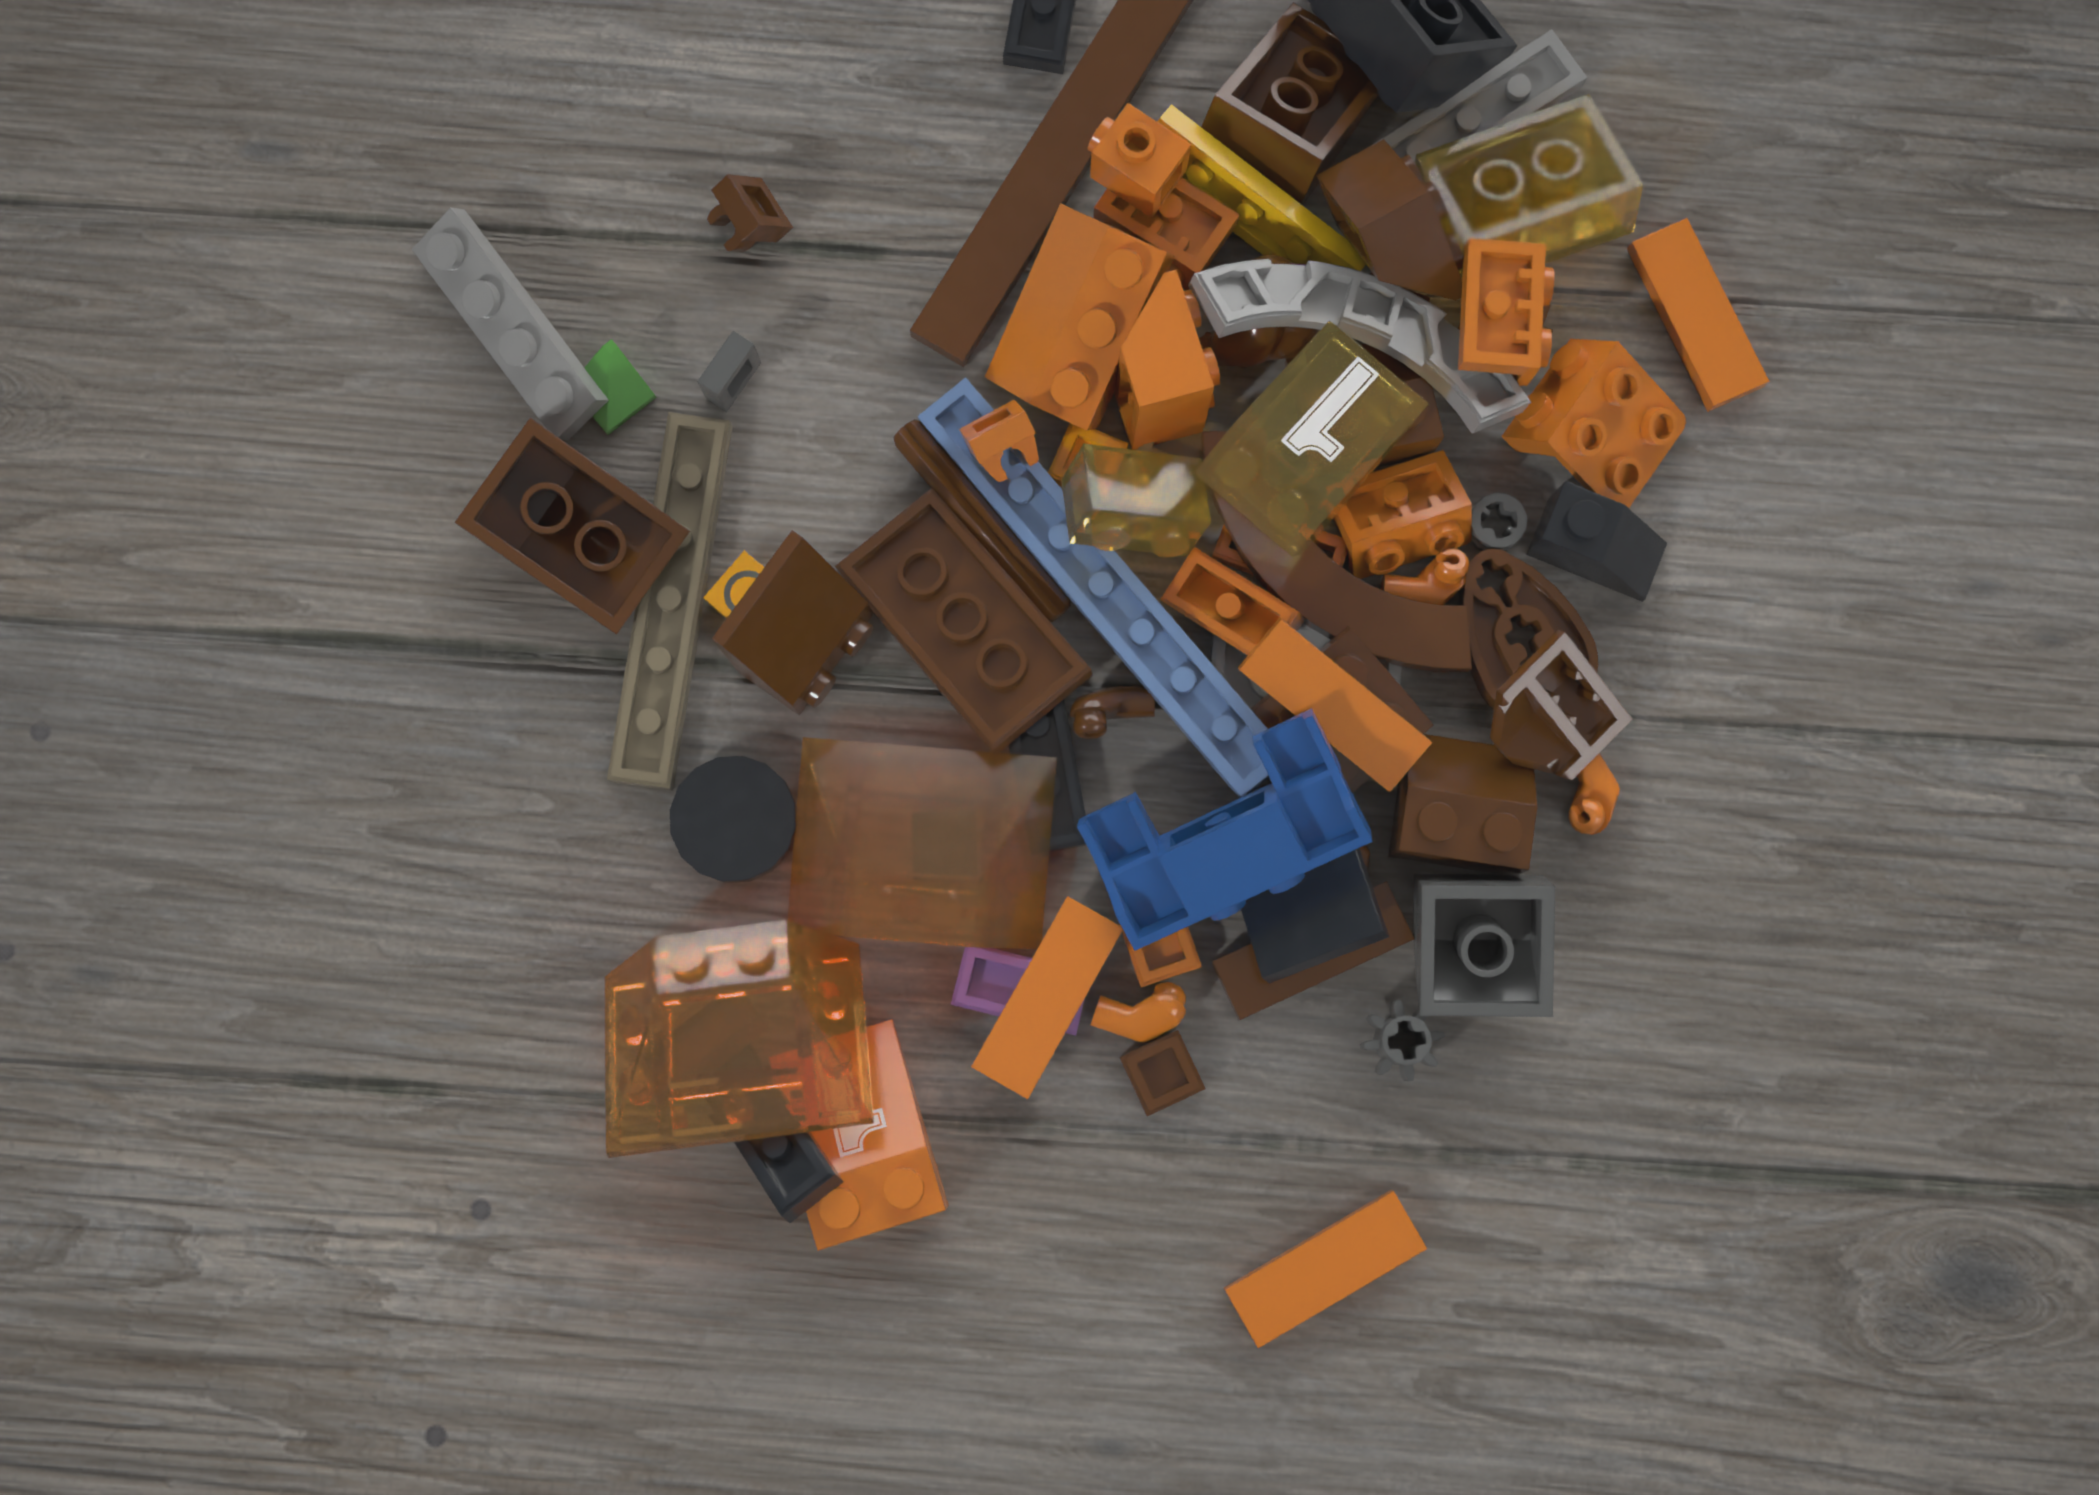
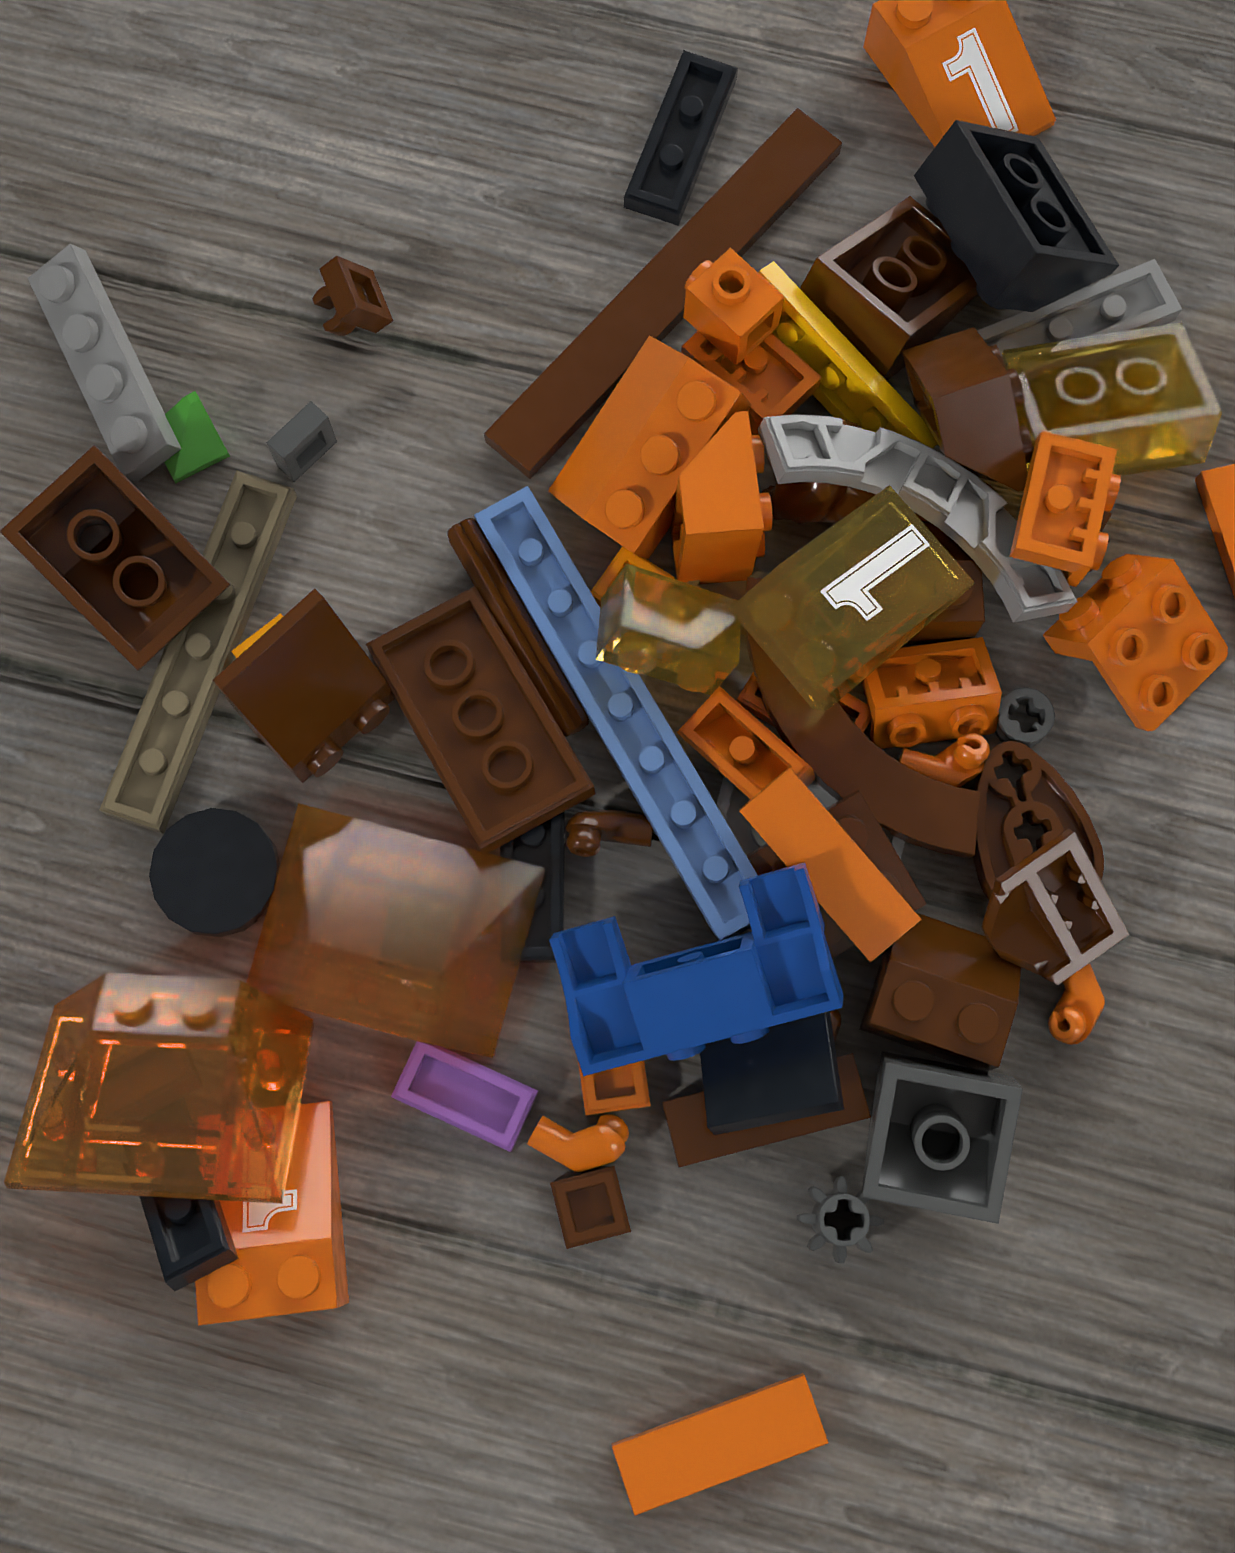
camera: 10 degrees right, 5 degrees down
orange tile [959,400,1039,482] -> none
orange tile [971,896,1123,1099] -> none
black slope [1526,481,1667,602] -> none

